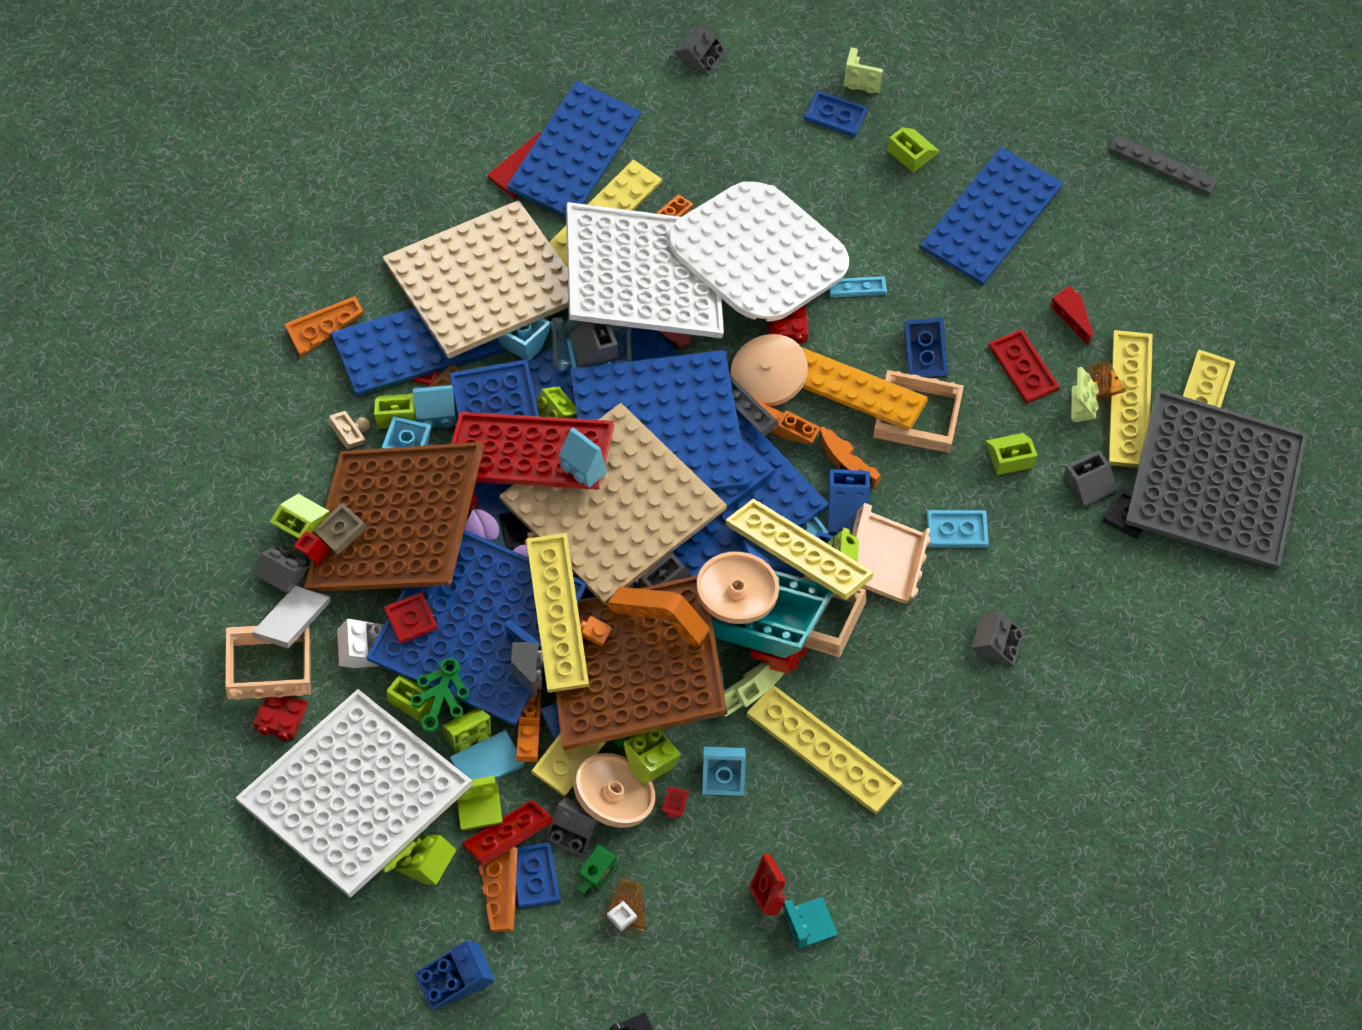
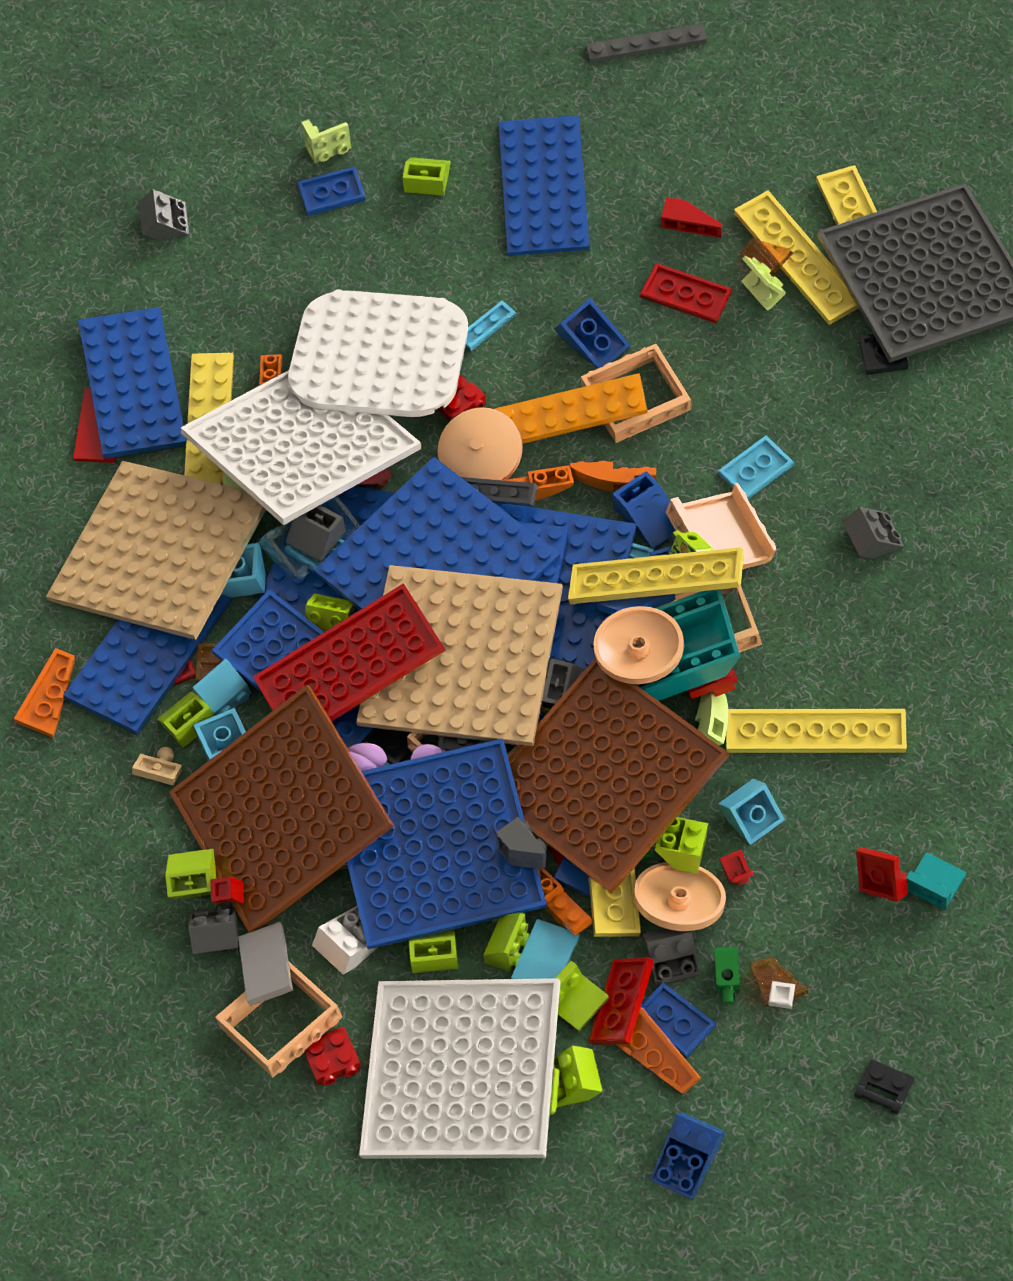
camera: 30 degrees left, 0 degrees up
dark tan plate [314,503,367,555] -> none
red tile [384,592,438,645] -> none
green plant [411,658,470,733] -> none
blue tile [504,619,541,650] -> none
light yellow plate [526,533,589,693] -> none
medium azure slope [559,428,607,488] -> none
orange bracket [580,615,612,647] -> none
orange beam [607,587,710,647] -> none
lime slope [985,433,1037,475] -> none
dark grey slope [1063,450,1117,507] -> none

